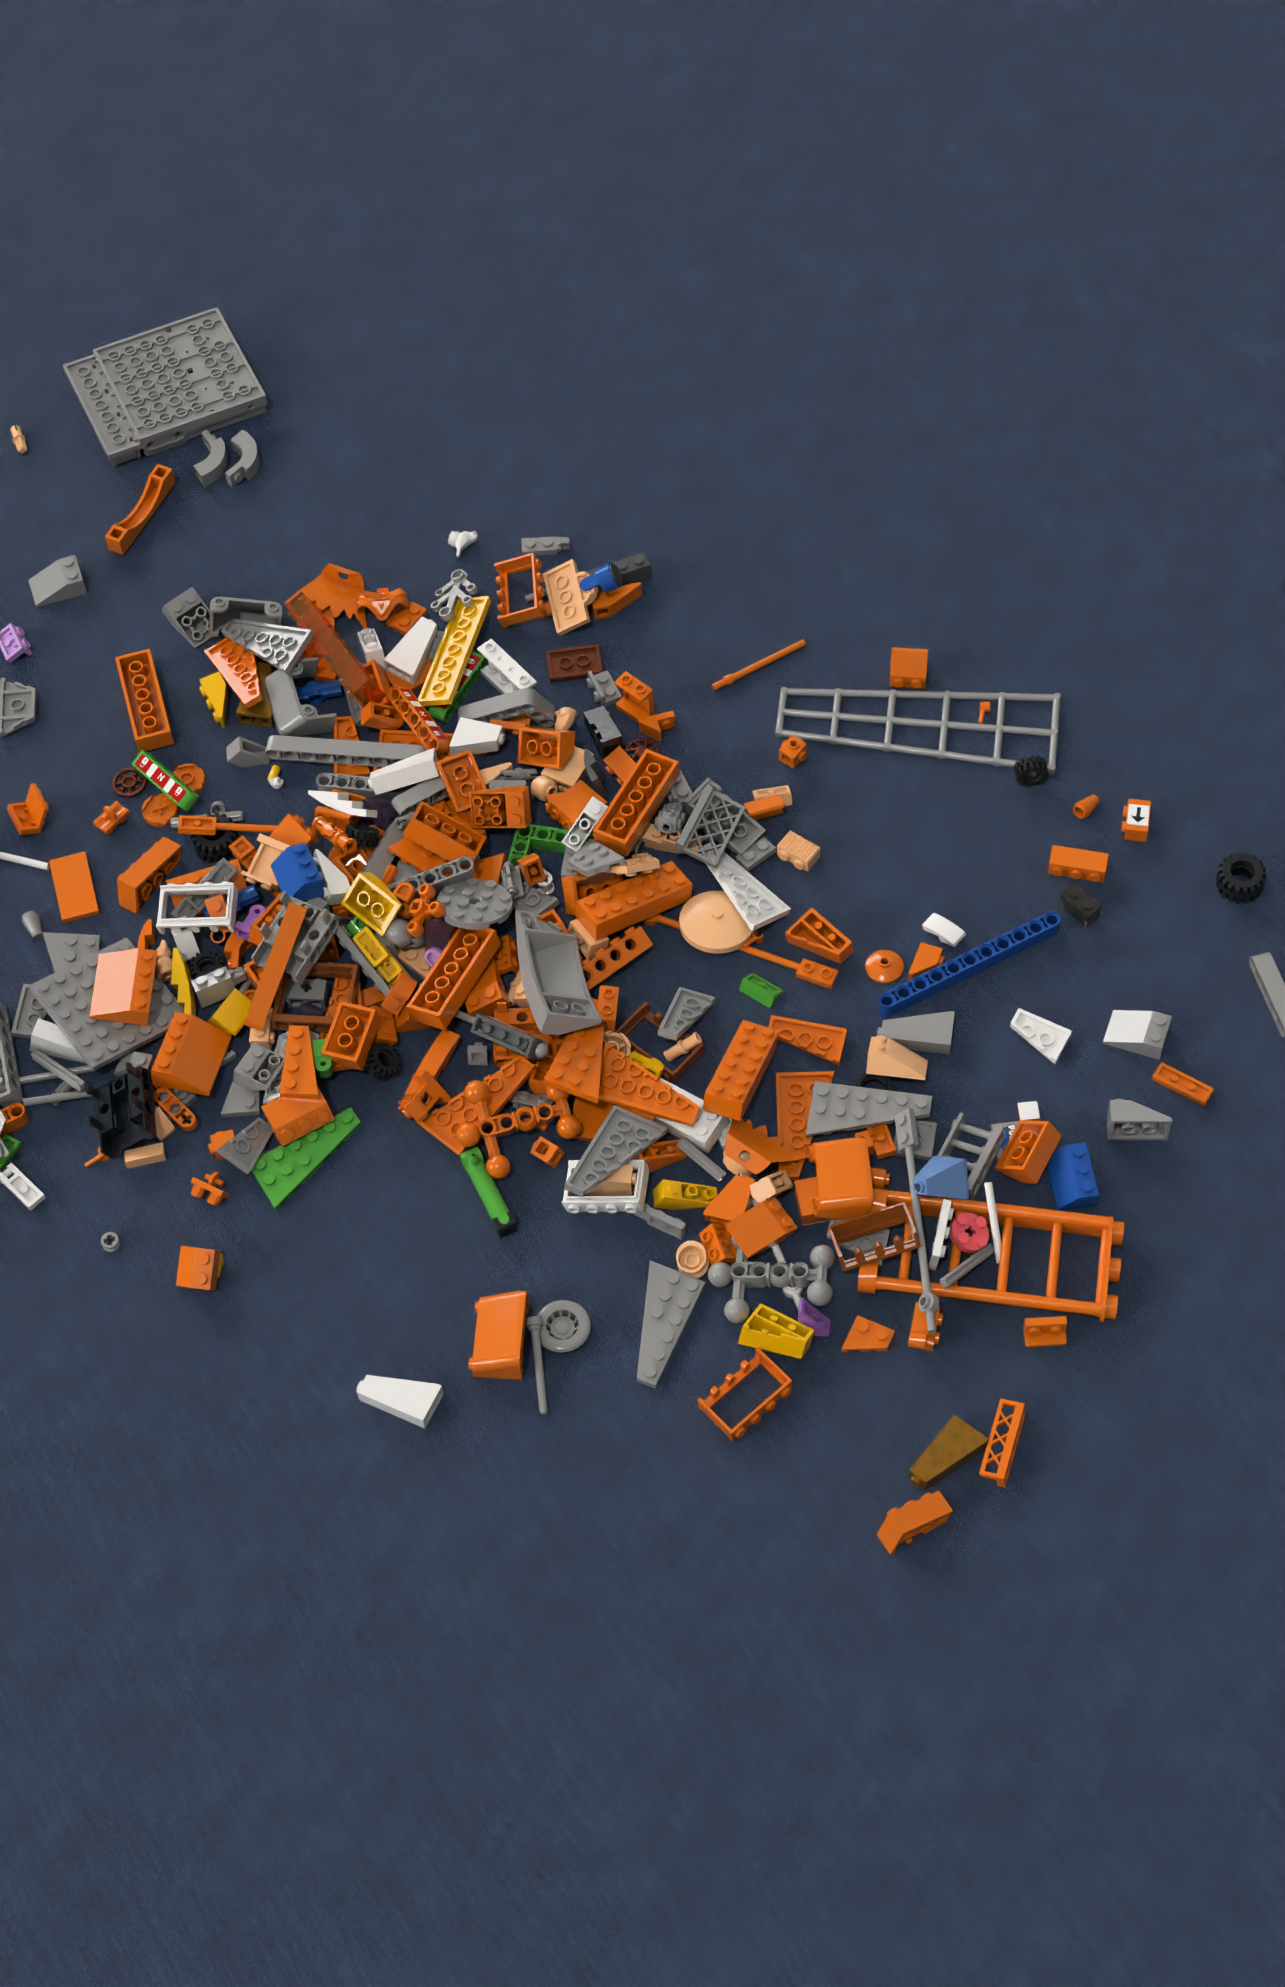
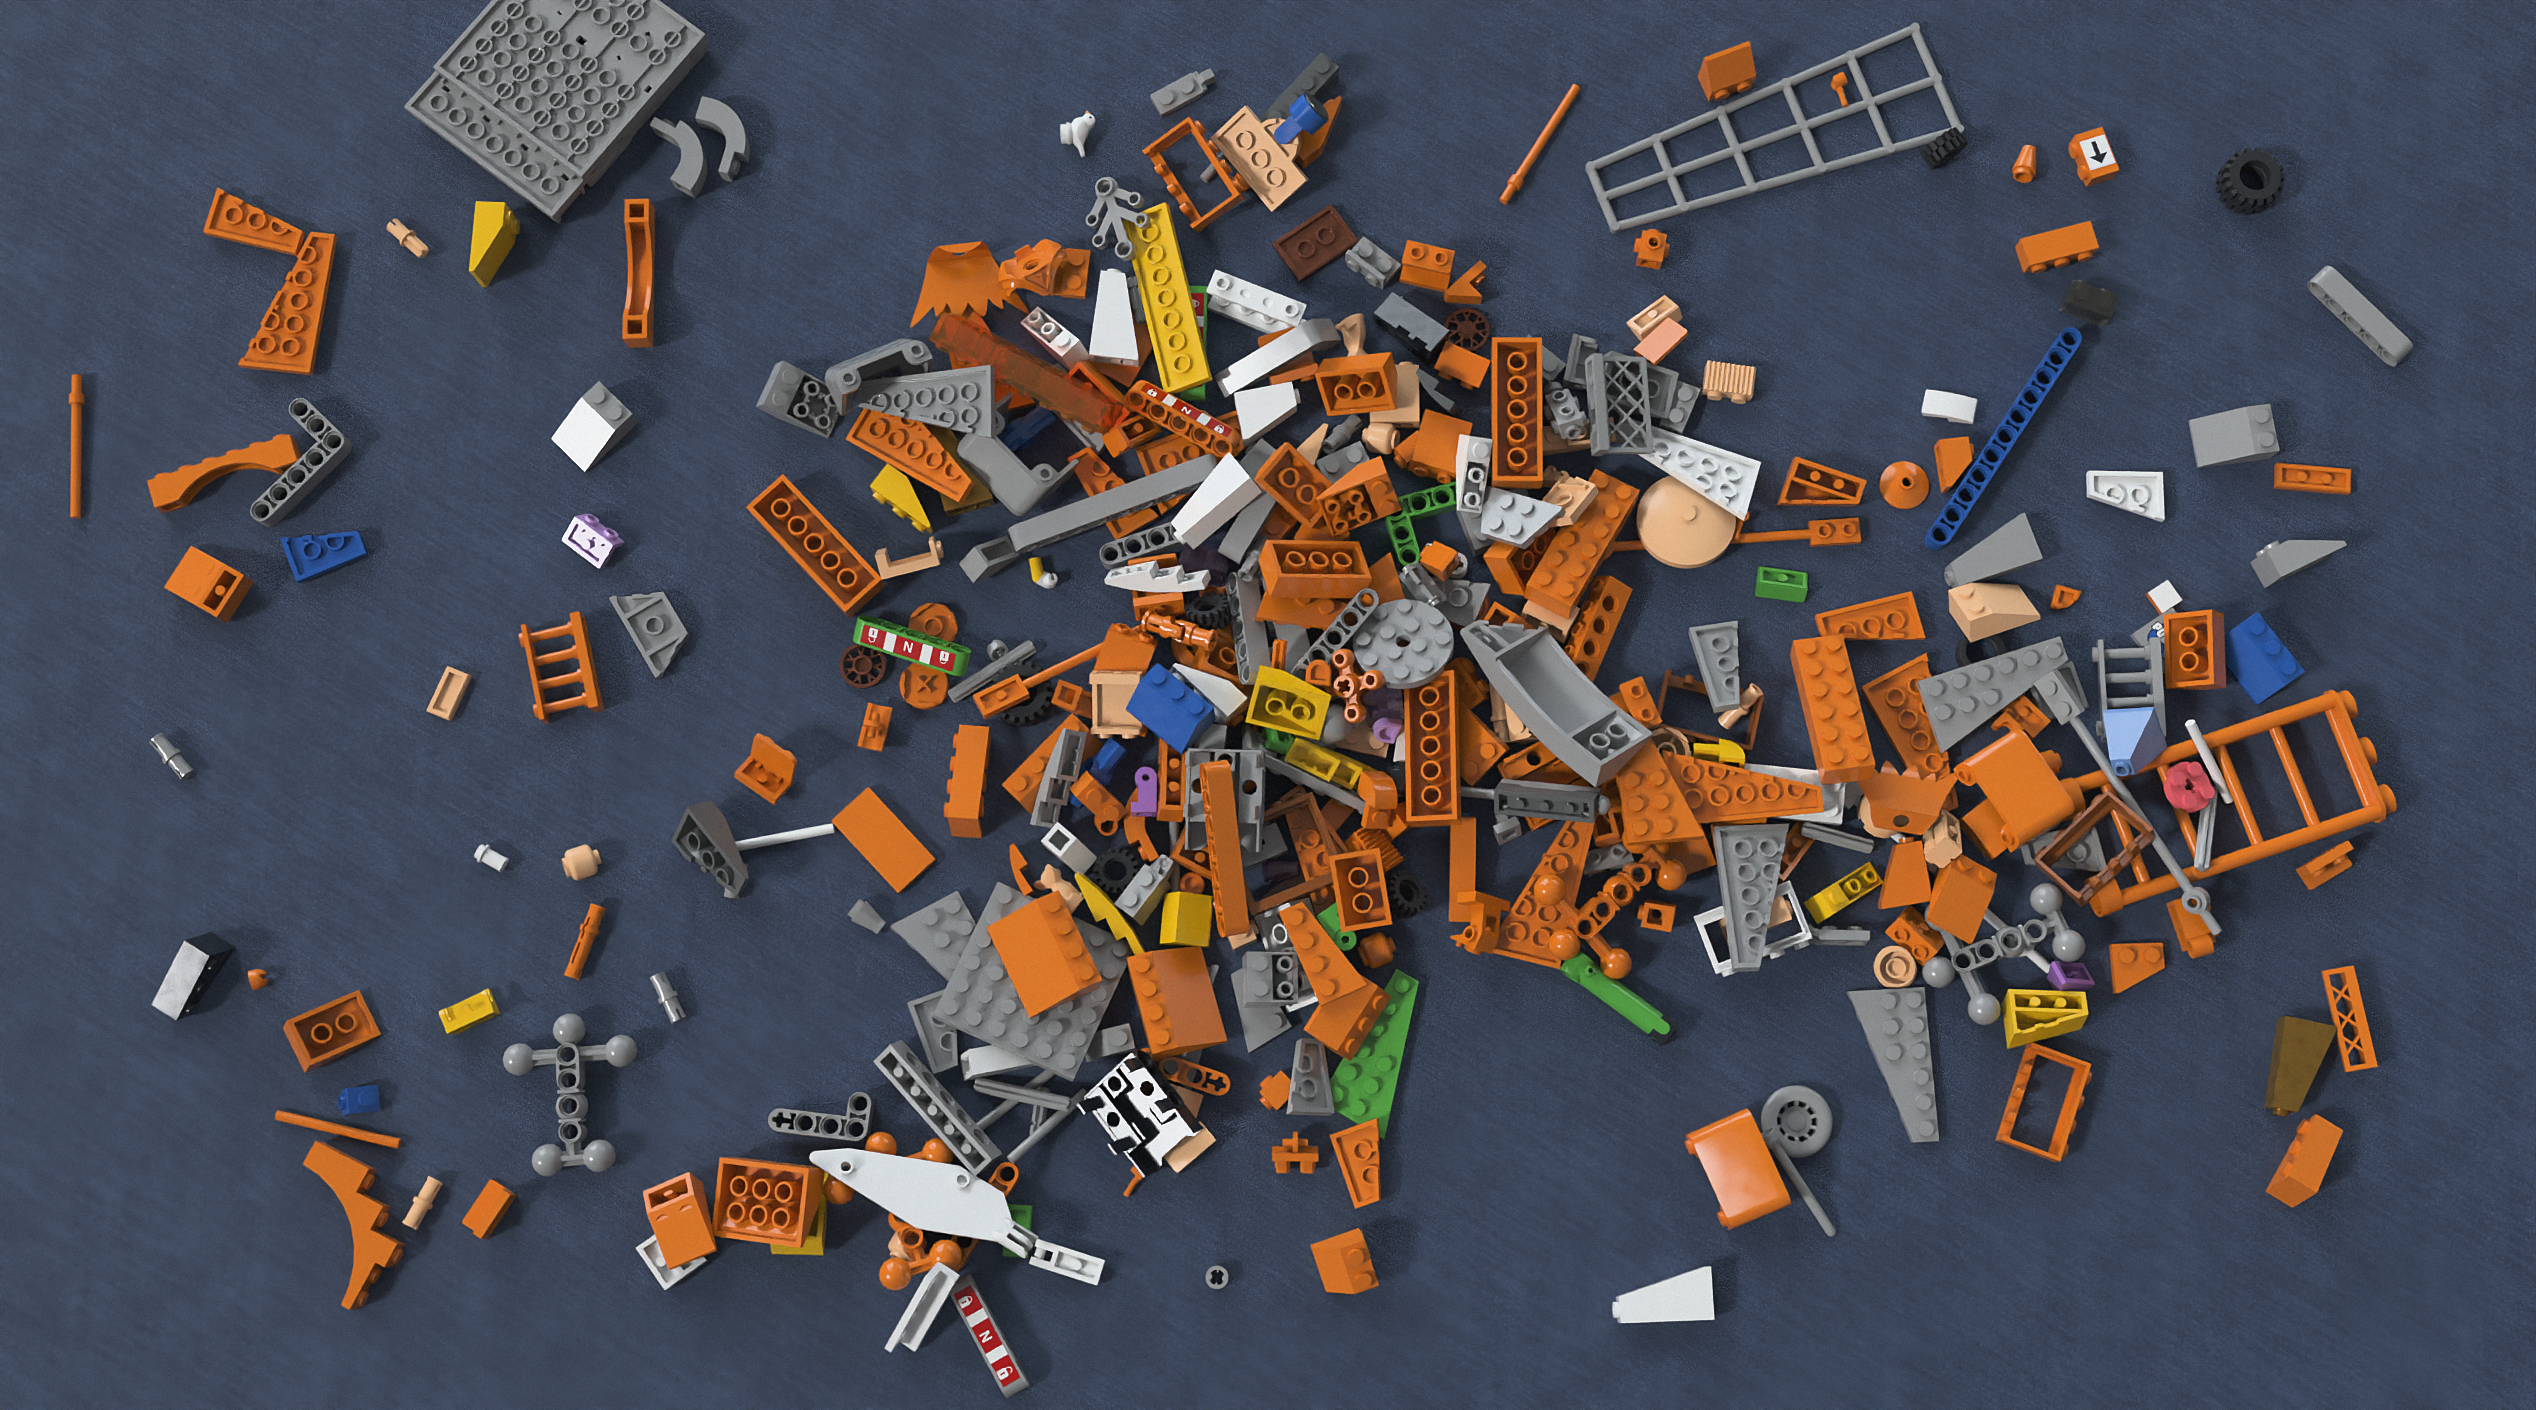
camera: 30 degrees left, 20 degrees up
white window [156,881,238,934] -> none
white wing [928,1199,954,1271] -> none
none -> yellow slope [469,201,520,287]
none -> light nougat panel [875,536,944,580]
none -> orange wing [1330,1118,1381,1209]
none -> orange head [1357,932,1396,969]
none -> orange tile [2049,584,2081,610]

